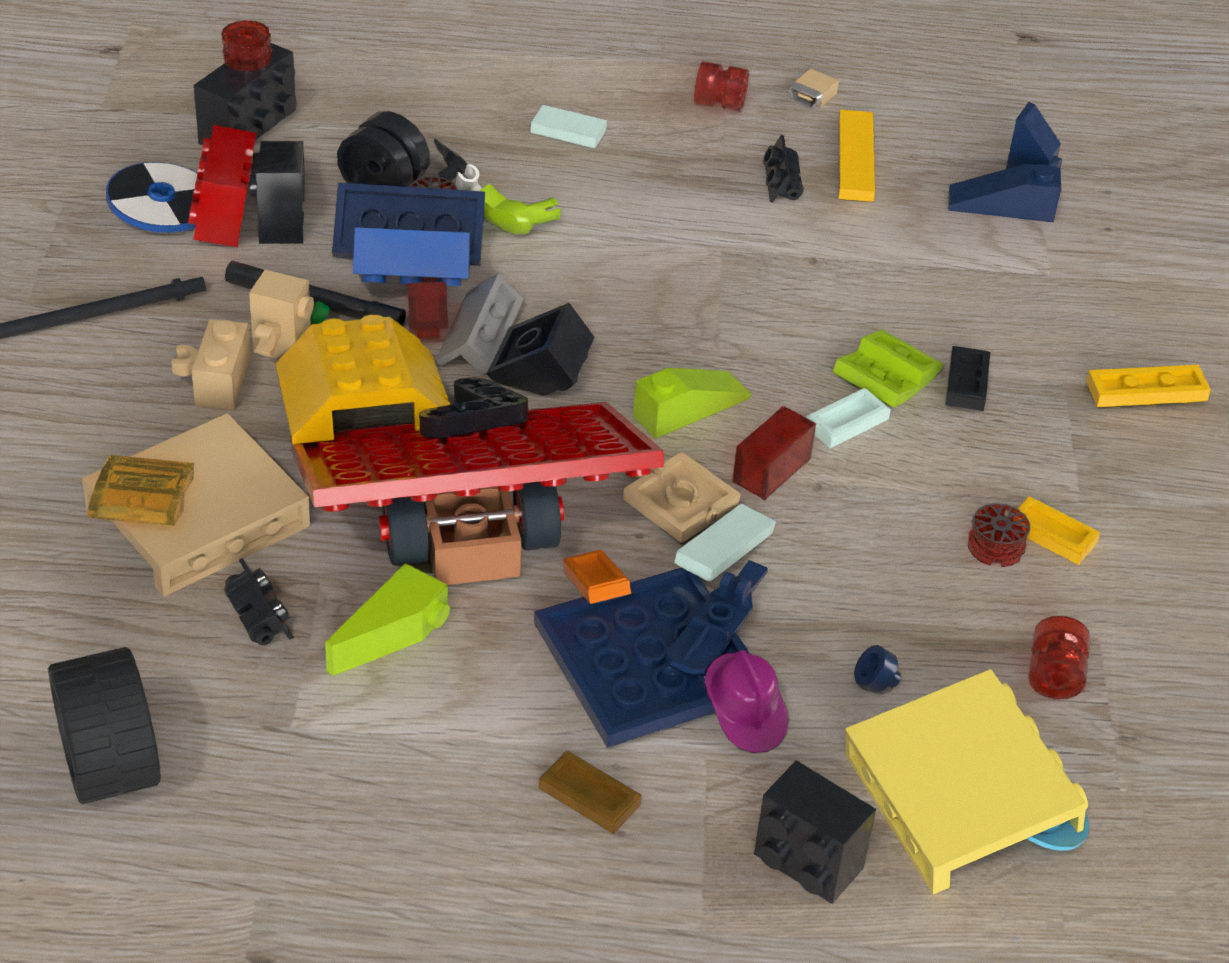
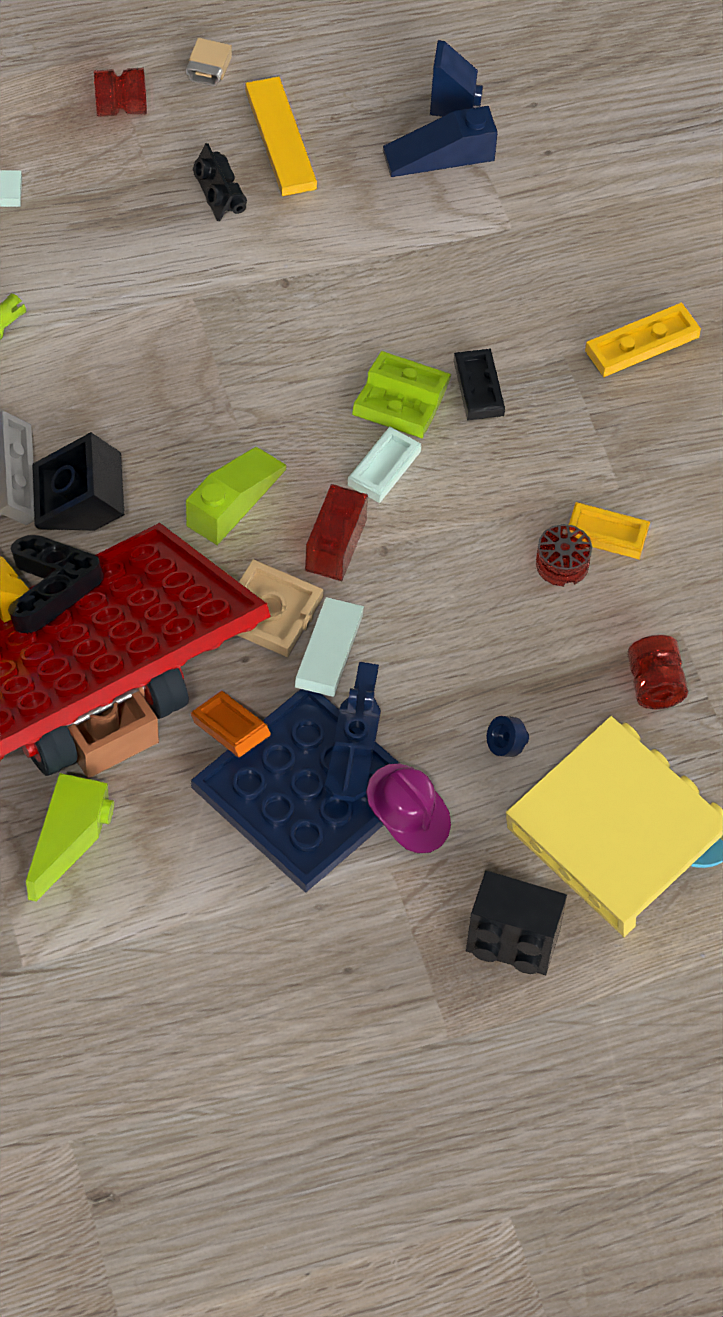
camera: 20 degrees left, 15 degrees up
pearl gold tile [539,750,642,834] -> none

